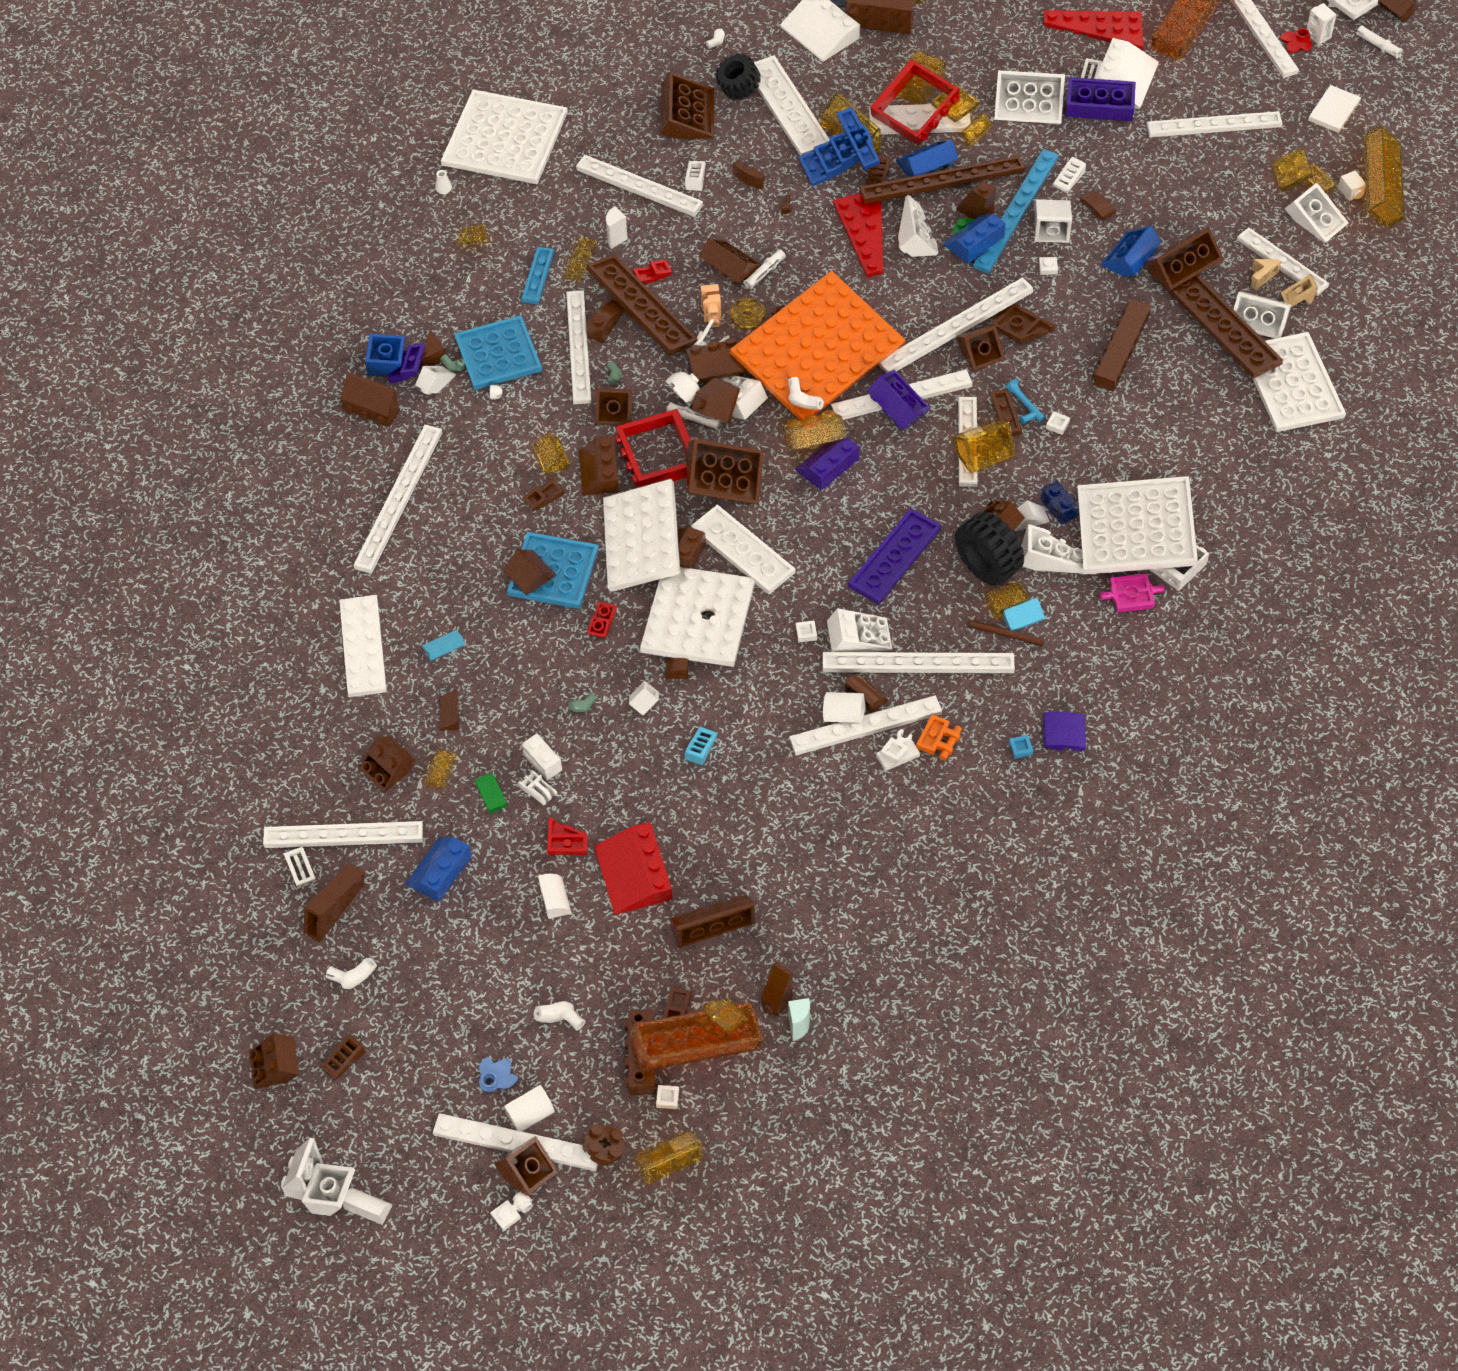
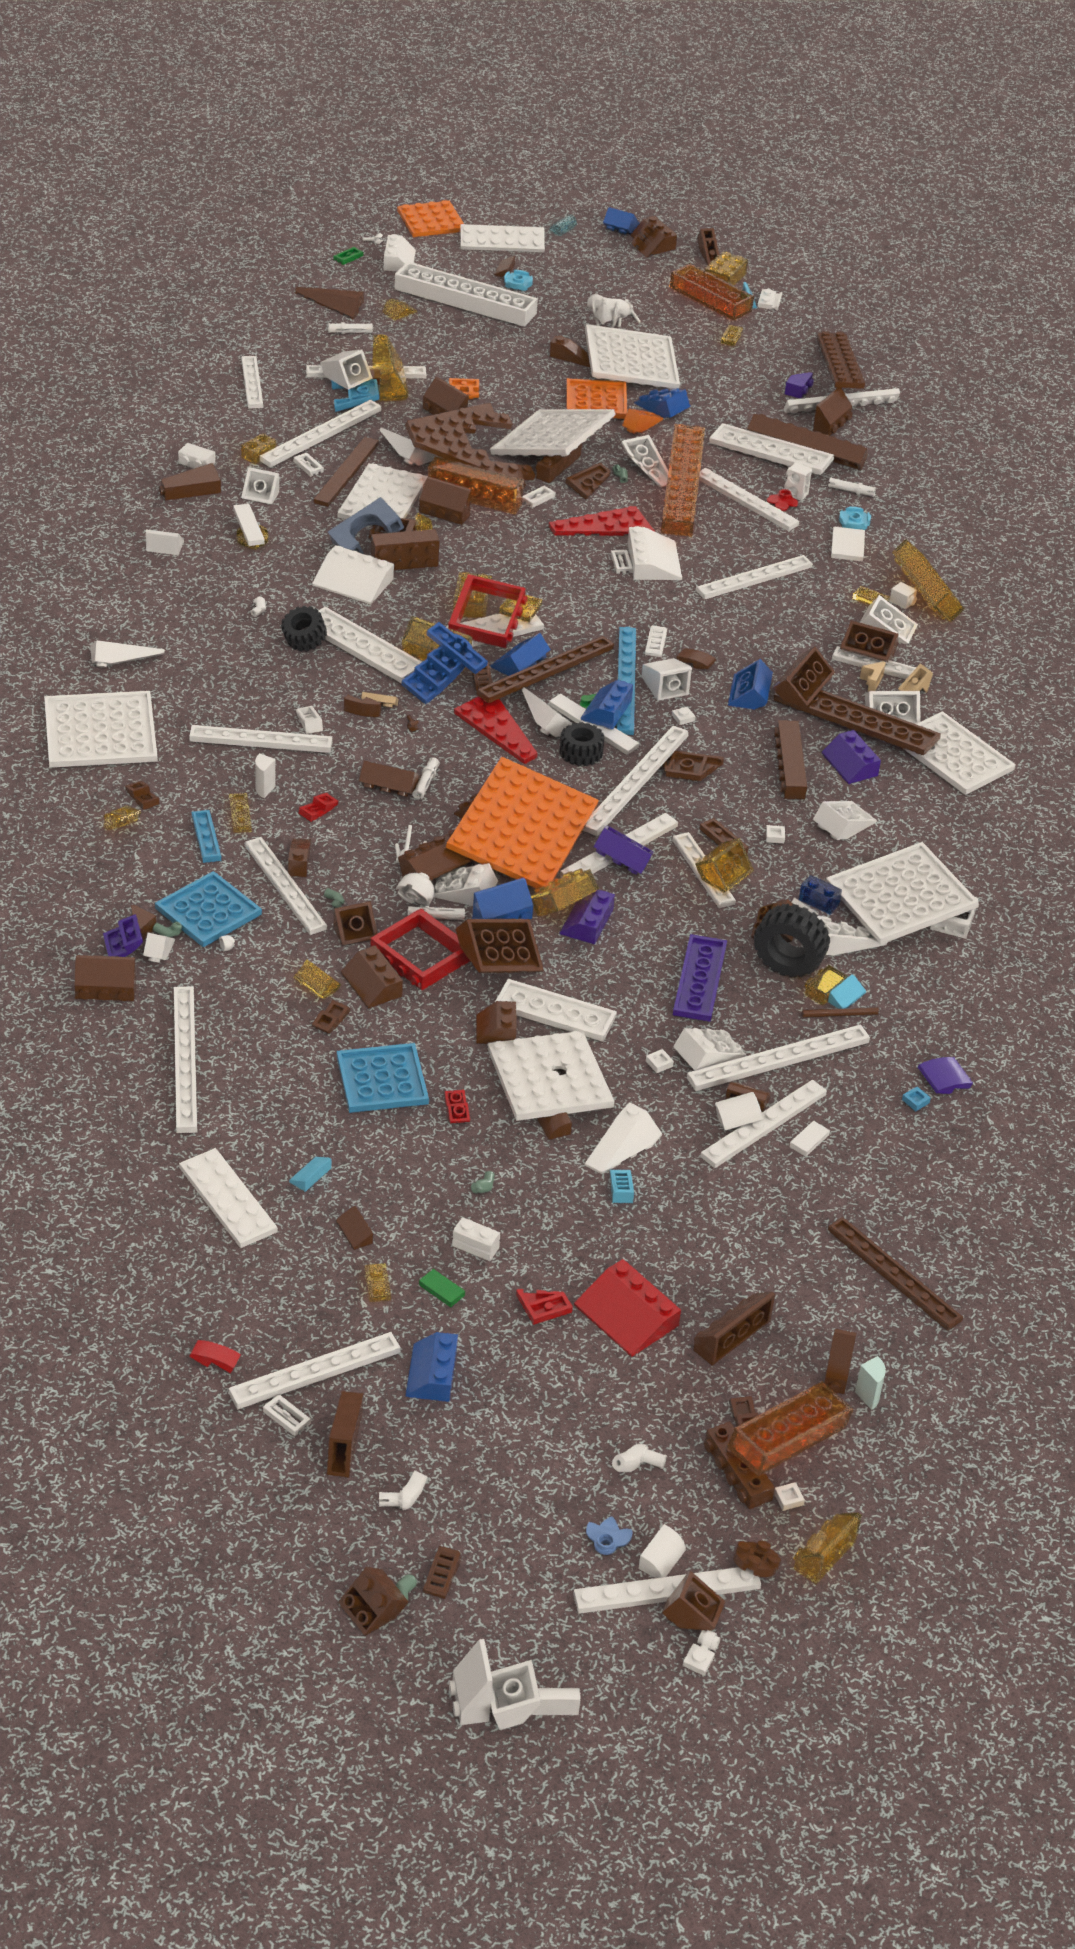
camera: 30 degrees left, 15 degrees down
reddish brown slope [358,736,416,792] -> none
blue slope [365,334,405,376] -> none
white cone [435,170,452,194] -> none
reddish brown slope [504,549,556,596] -> none
white arm [518,770,557,806] -> none
white brick [538,874,572,919] -> none
reddish brown plate [586,254,698,355] -> none
white plate [603,479,680,592] -> none
white panel [629,681,659,715] -> none
reddish brown slope [660,72,714,139] -> none
reddish brown slope [691,377,740,423] -> none
light nougat hips [701,284,721,328] -> none
clear yellow slope [703,998,748,1034] -> none
clear yellow plate [730,298,765,329] -> none
white arm [787,377,824,410] -> none
white plate [881,729,912,764] -> none
orange plate [916,714,962,761] -> none
reddish brown slope [956,180,996,219] -> none
reddish brown slope [956,325,1005,371] -> none
clear yellow plate [961,113,993,147] -> none
white slope [994,70,1065,124] -> none
dark azure piece [1005,379,1045,424] -> none
dark purple slope [1065,77,1136,121] -> none
dark pink plate [1100,573,1165,613] -> none
clear yellow plate [1272,148,1313,191] -> none
none -> white wedge [90,641,165,668]
none -> reddish brown slope [125,780,160,810]
none -> red slope [189,1340,241,1373]
none -> tan plate [361,692,398,708]
none -> sand green arm [396,1574,417,1606]
none -> blue slope [472,878,533,919]
none -> white tile [549,694,639,755]
none -> black tyre [559,722,605,766]
none -> white wedge [585,1102,662,1174]
none -> white slope [813,801,877,840]
none -> dark purple slope [822,730,881,784]
none -> reddish brown tile [827,1217,963,1331]
none -> medium azure plate [839,507,871,530]
none -> reddish brown slope [840,620,899,662]

